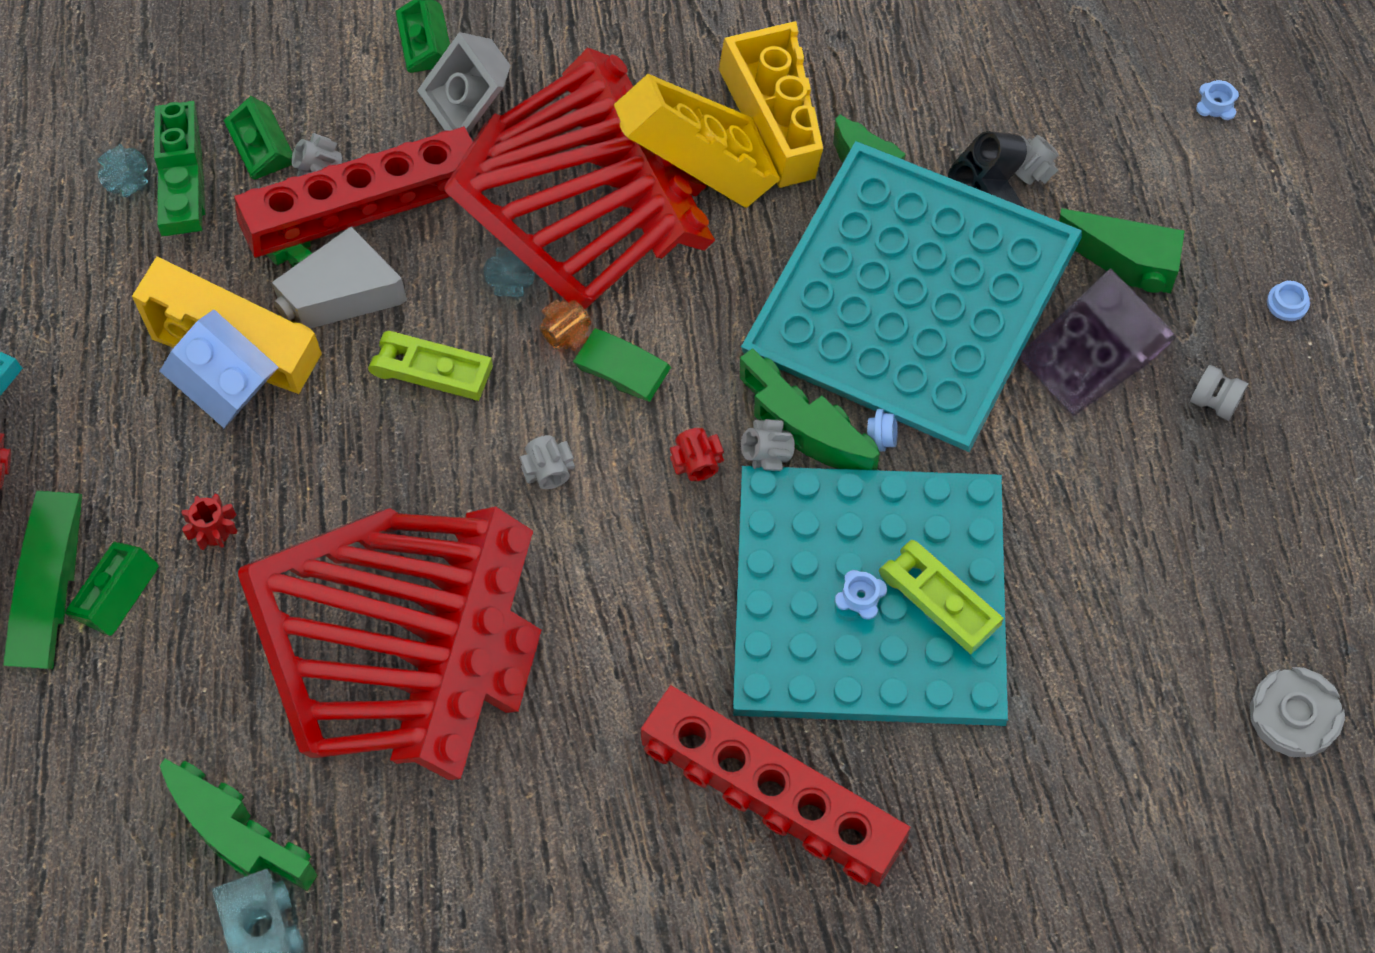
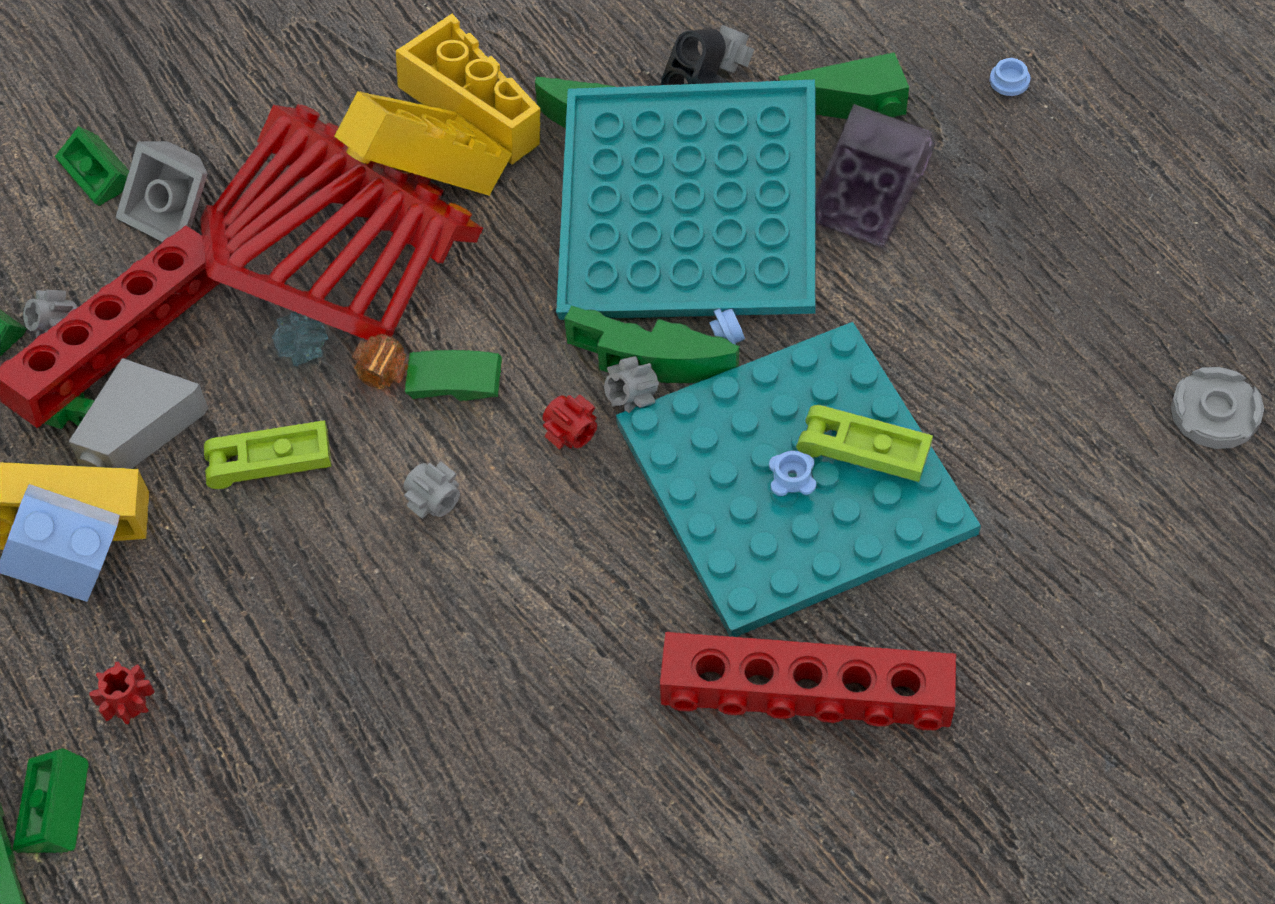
camera: 25 degrees left, 5 degrees down
red plate [238,506,542,780] -> none
light grey wheel [1190,364,1249,421] -> none

